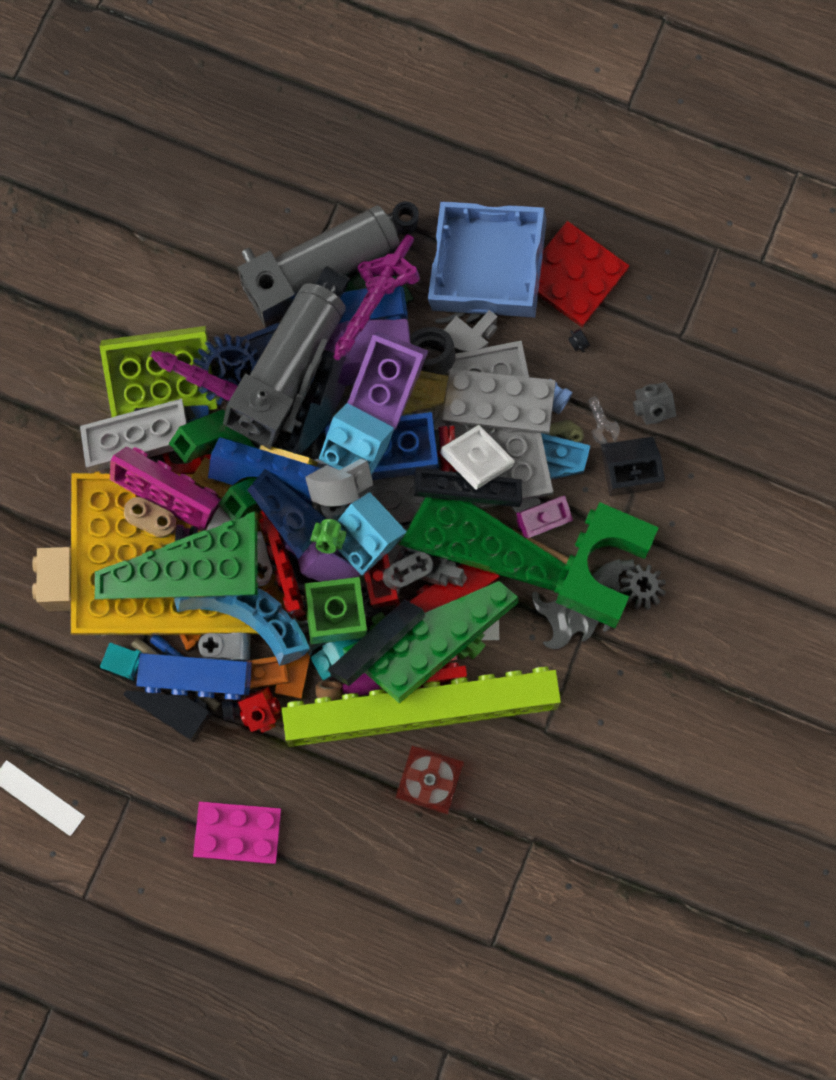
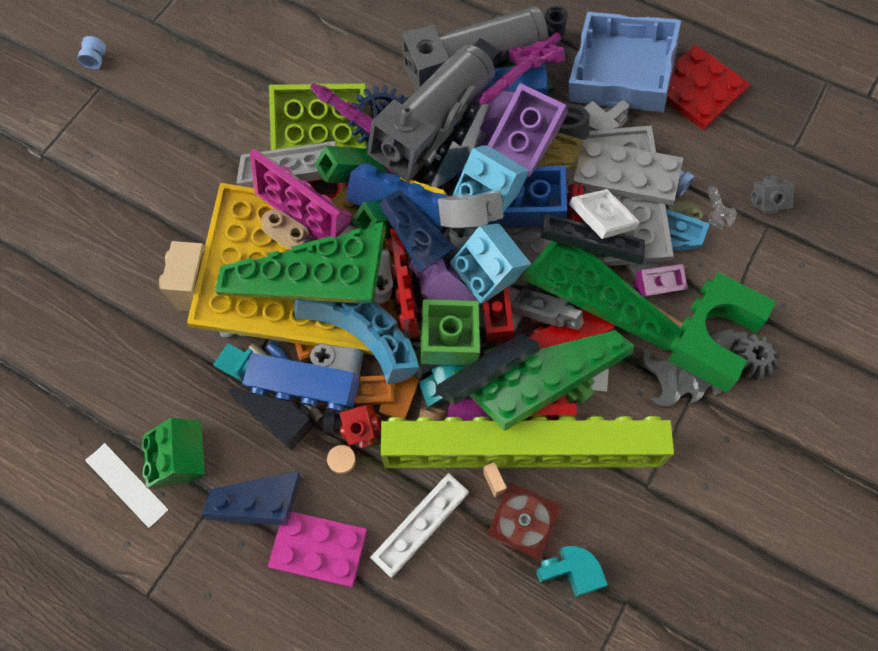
camera: 10 degrees right, 10 degrees down
bright green gear [311,519,347,554] -> none
dark grey beam [383,552,433,590] -> none
black plate [568,328,591,353] -> none
black slope [600,436,665,496] -> none
none -> green slope [142,418,205,488]
none -> dark blue wing [202,471,301,526]
none -> light nougat tile [327,445,356,475]
none -> white tile [370,473,469,578]
none -> light nougat tile [483,462,507,498]
none -> teal brick [536,546,607,597]

